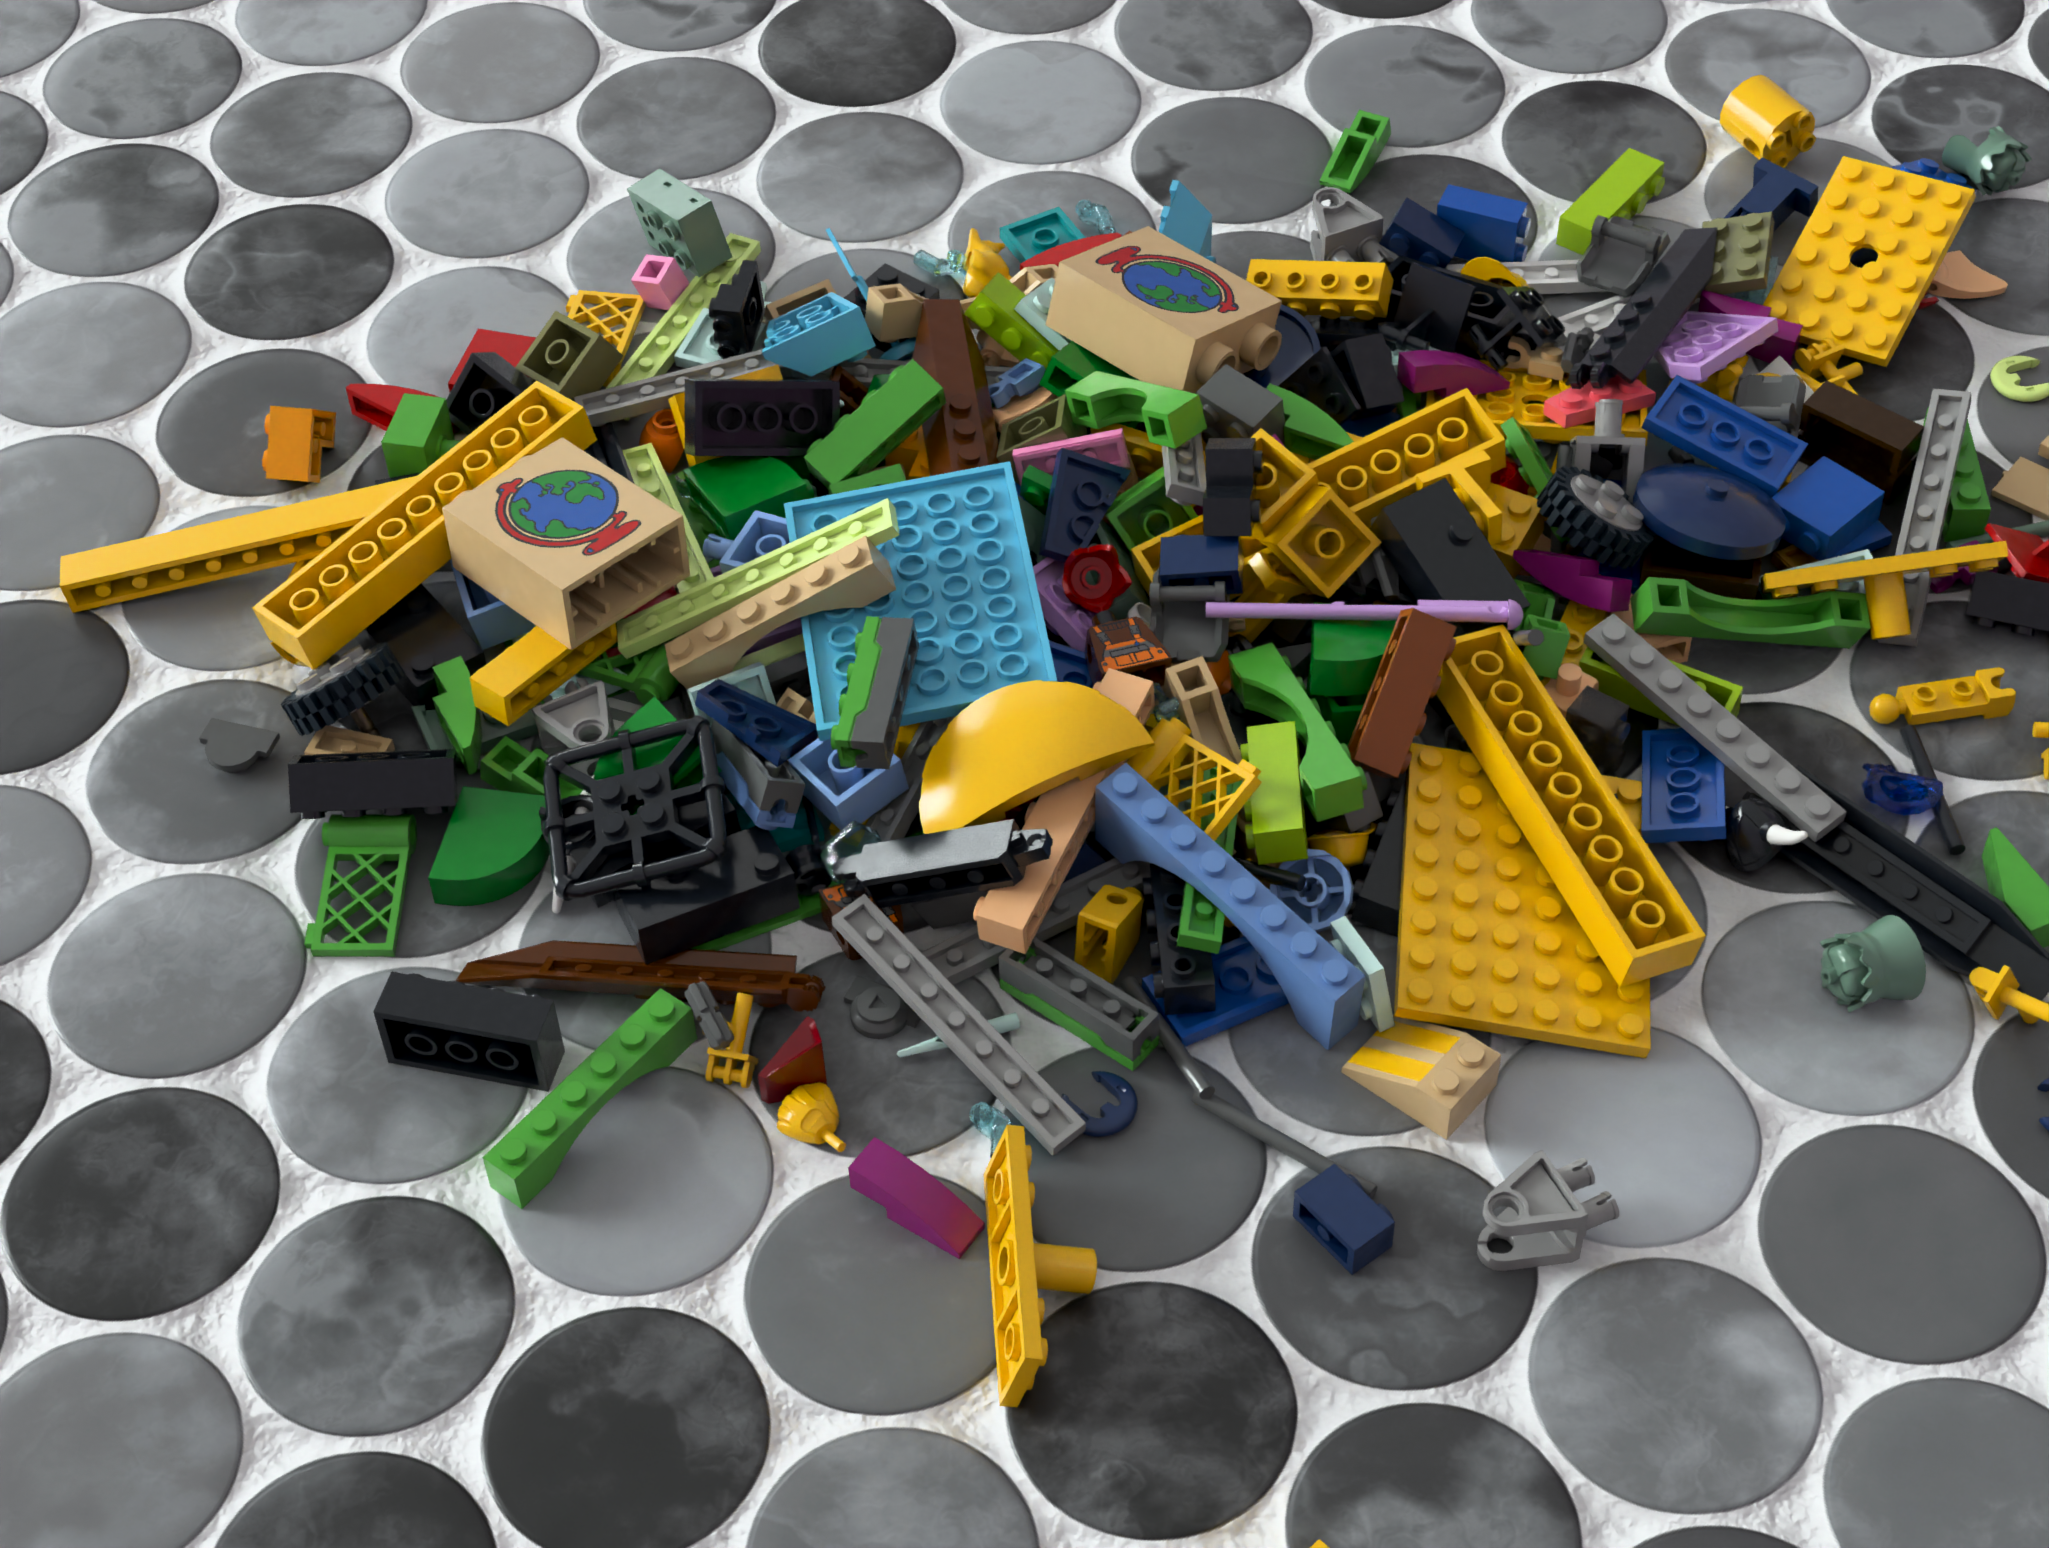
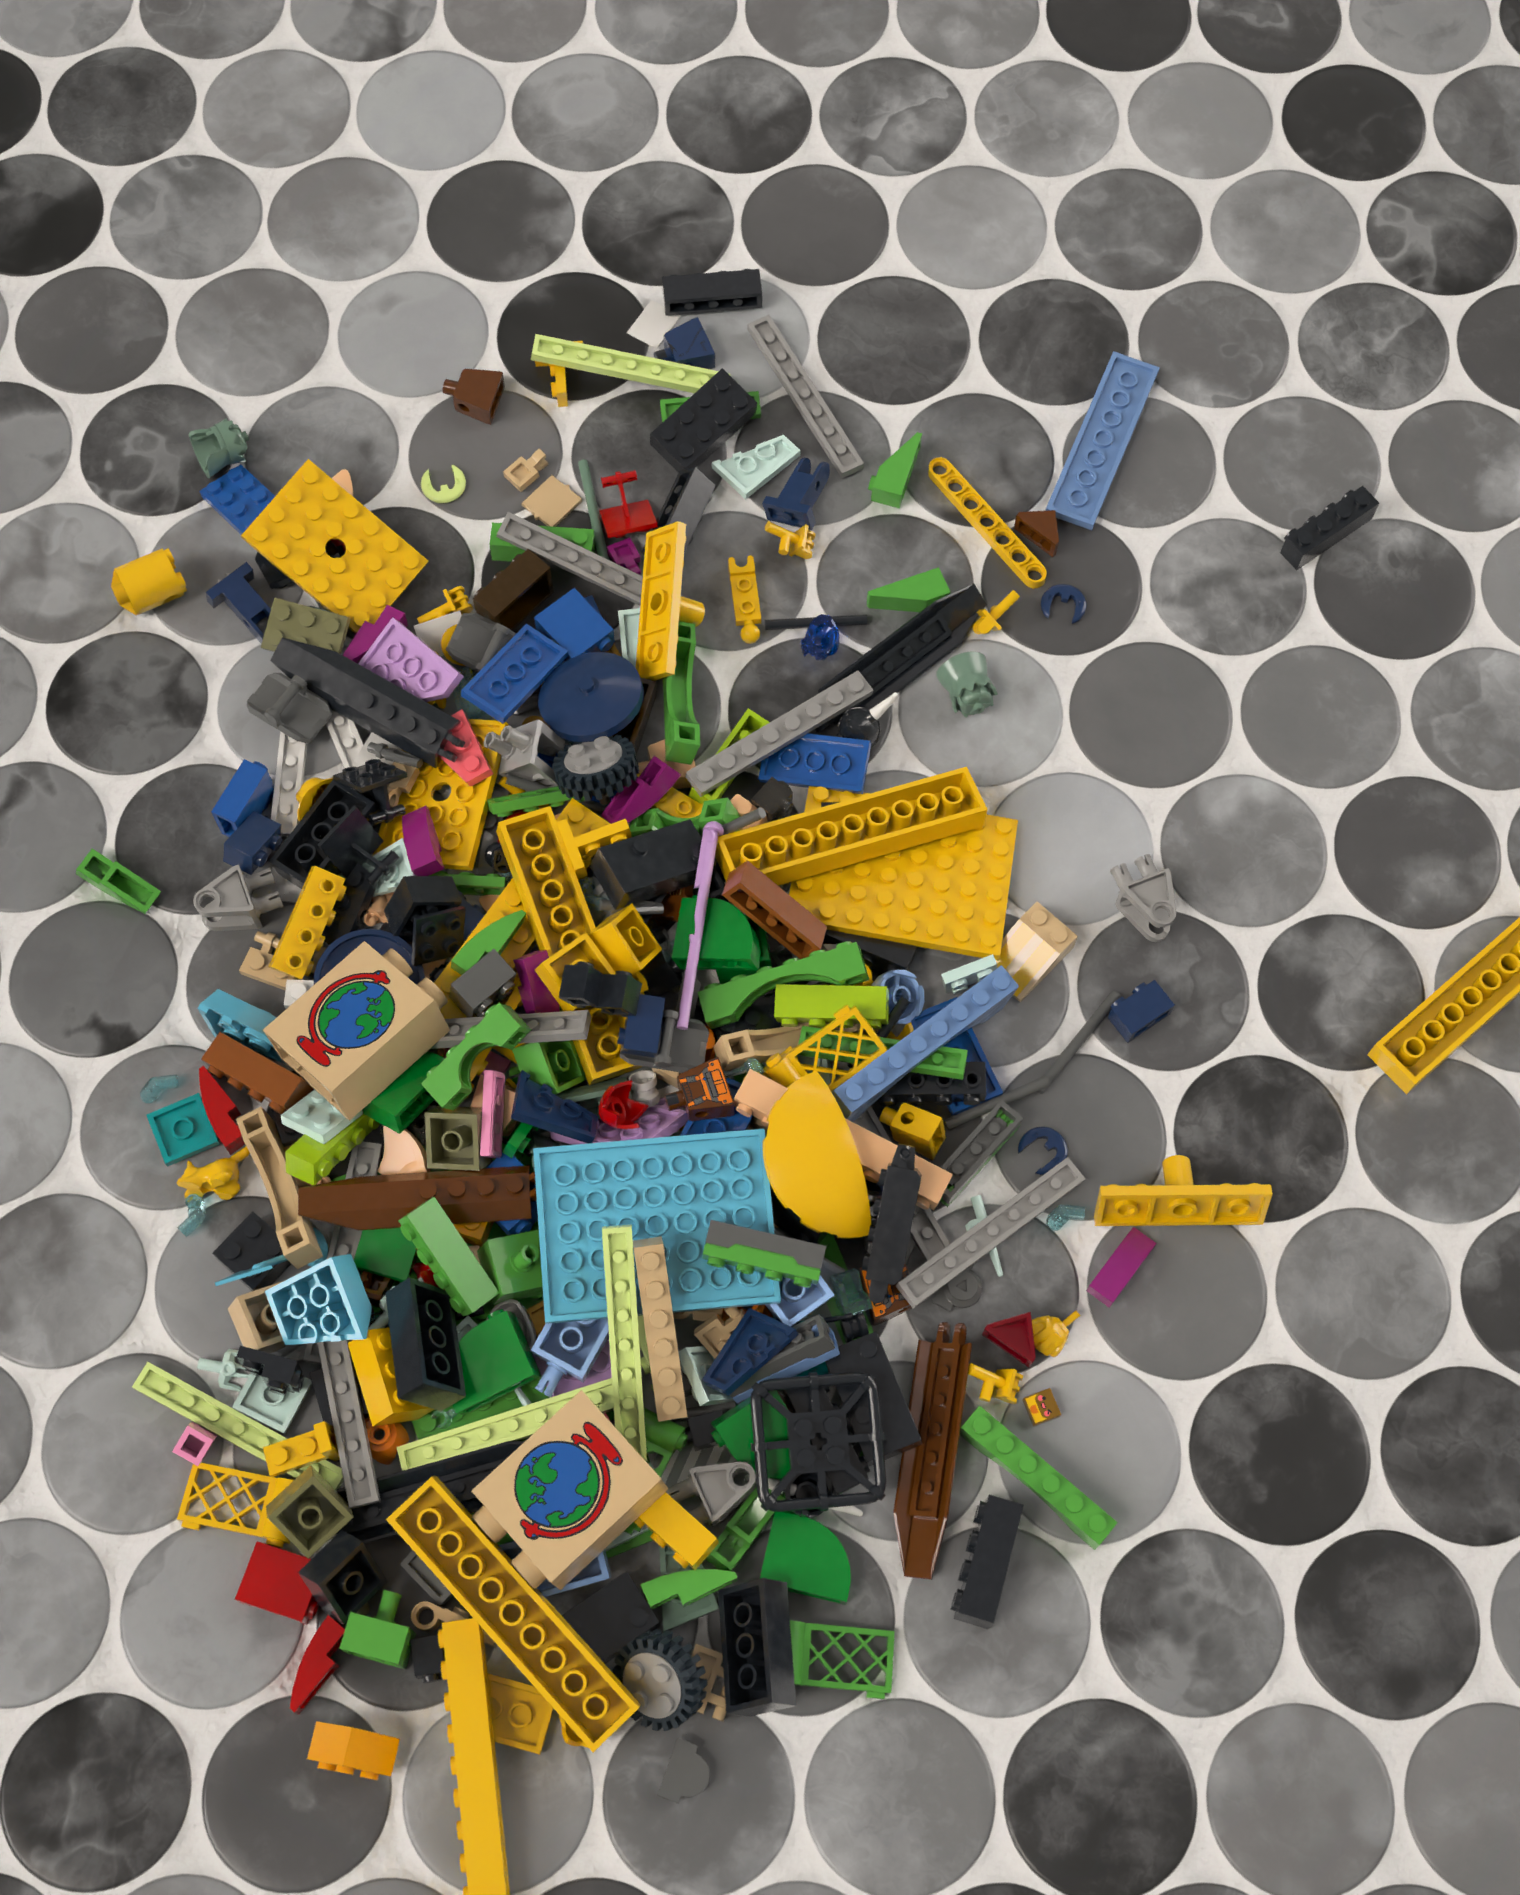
camera: 90 degrees left, 20 degrees up
sand green piece [627,168,732,277] -> none
dark grey piece [685,981,734,1050] -> none
medium blue plate [988,358,1045,409] -> none
lime brick [1556,148,1665,255] -> none
yellow arm [1795,338,1863,395] -> none
none -> yellow bracket [263,1421,340,1477]
none -> pearl gold tile [1022,1388,1061,1427]

